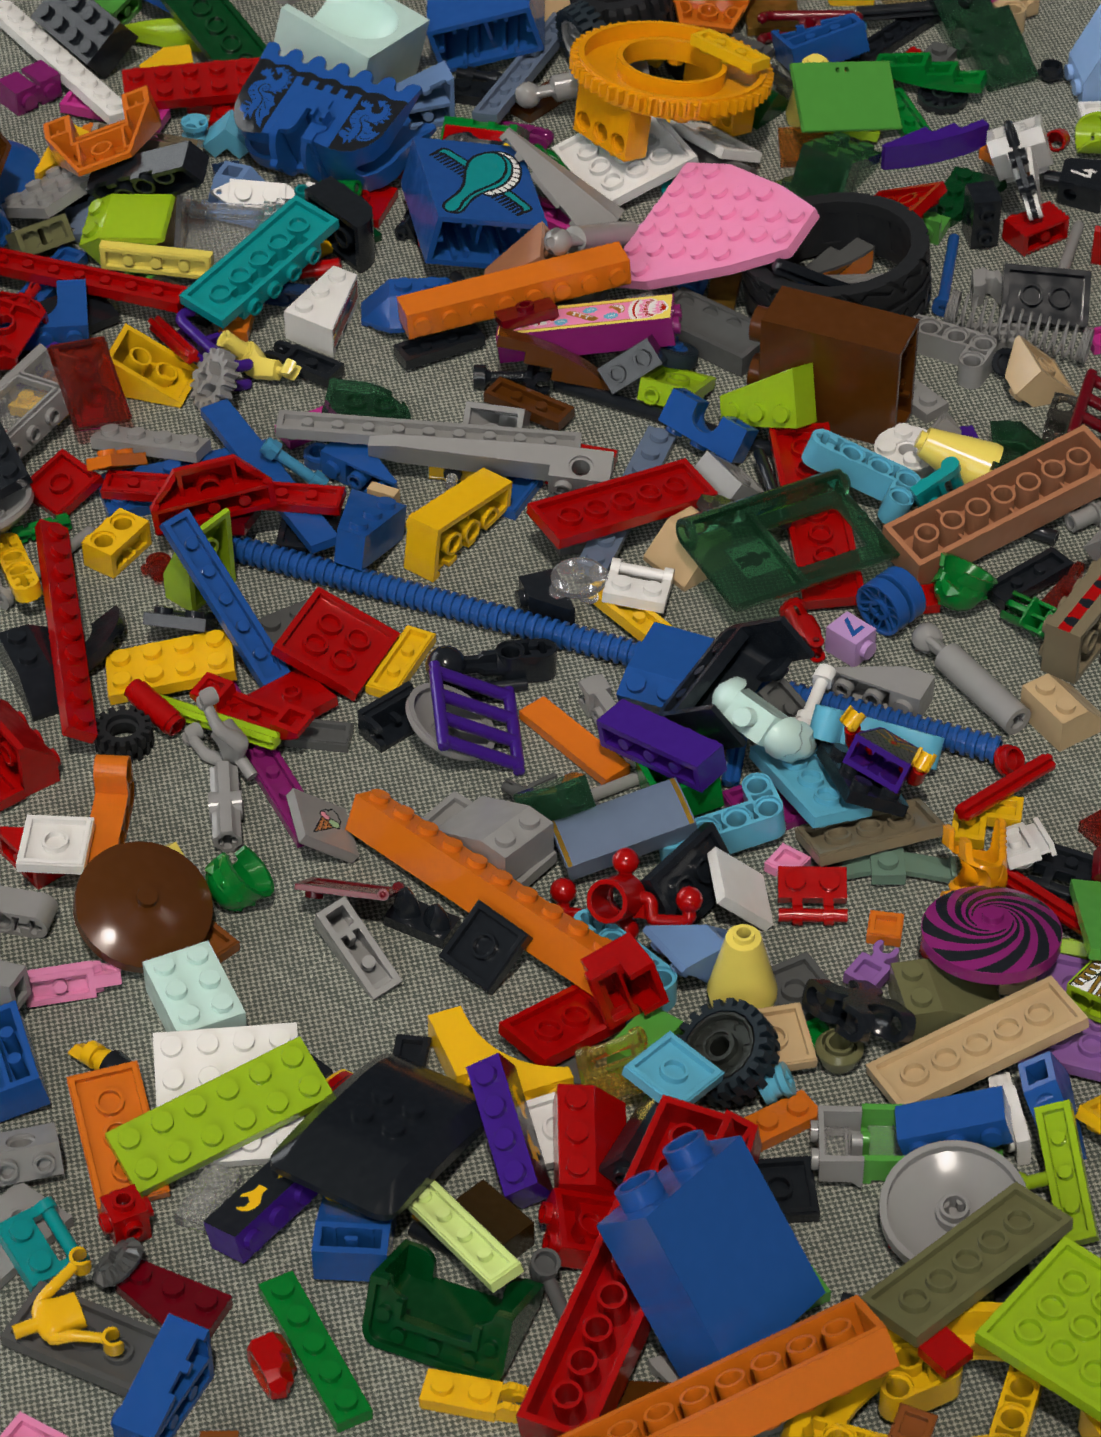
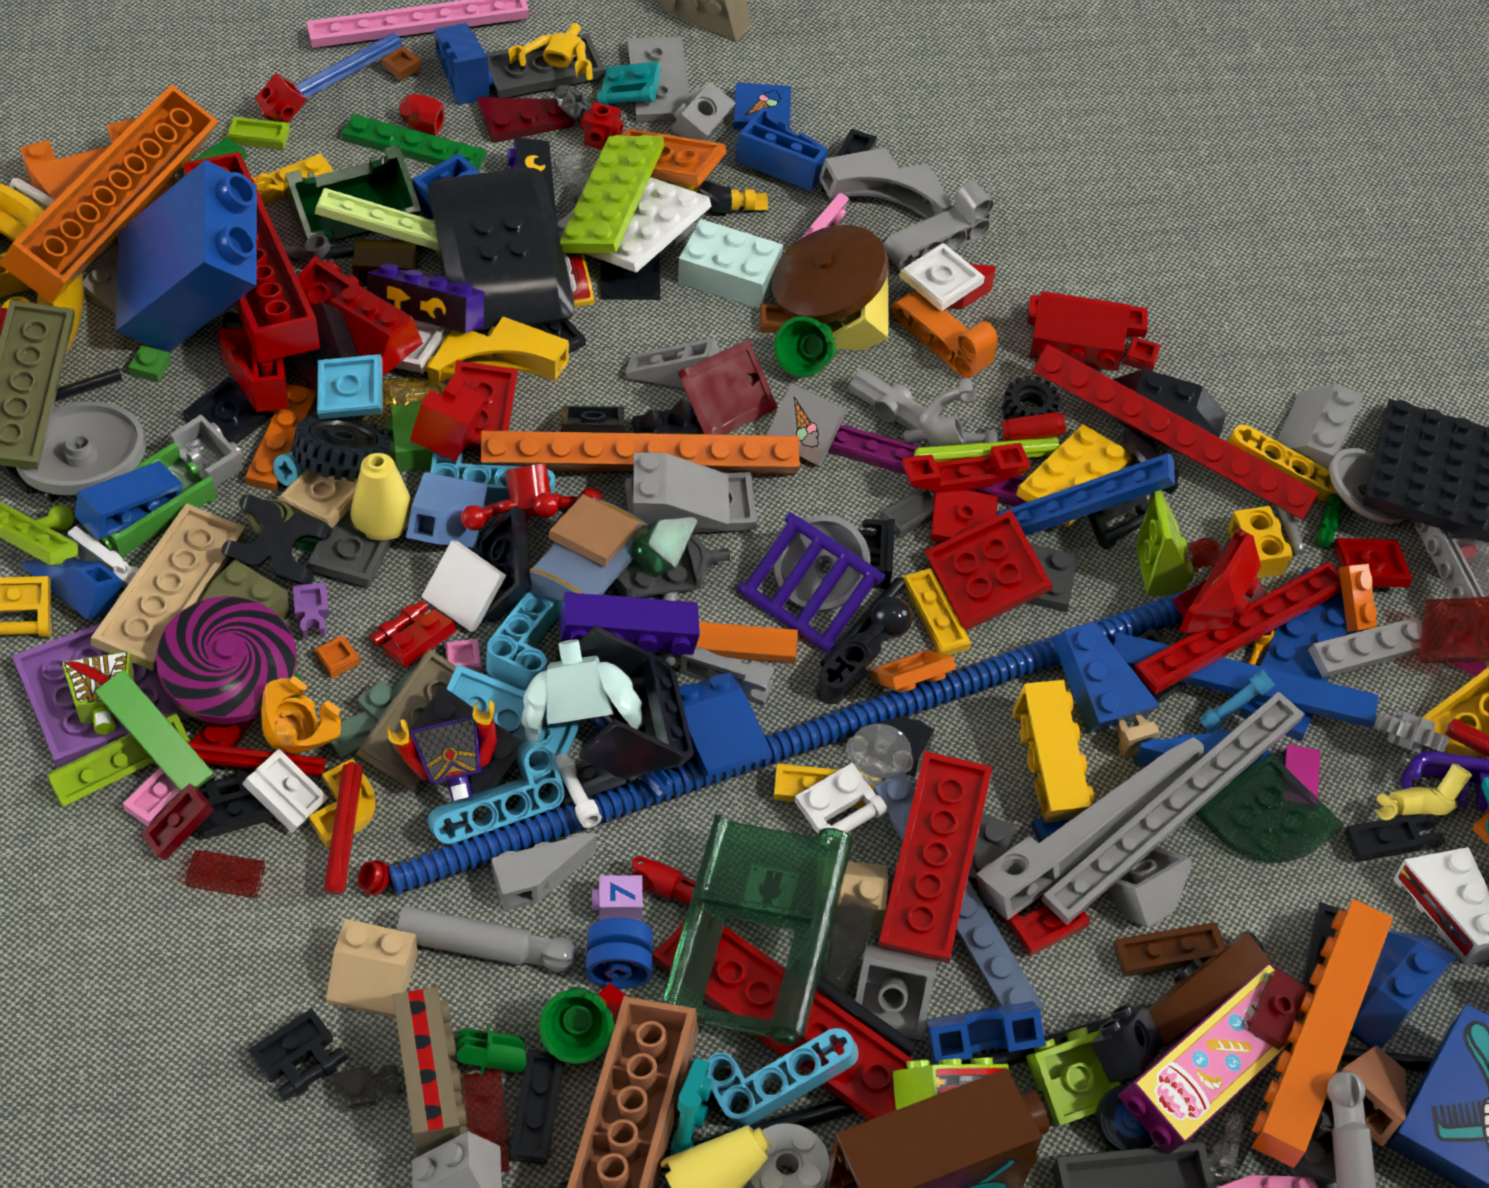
camera: 130 degrees right, 10 degrees up
none -> medium nougat tile [548,494,639,567]
none -> orange plate [868,649,956,692]

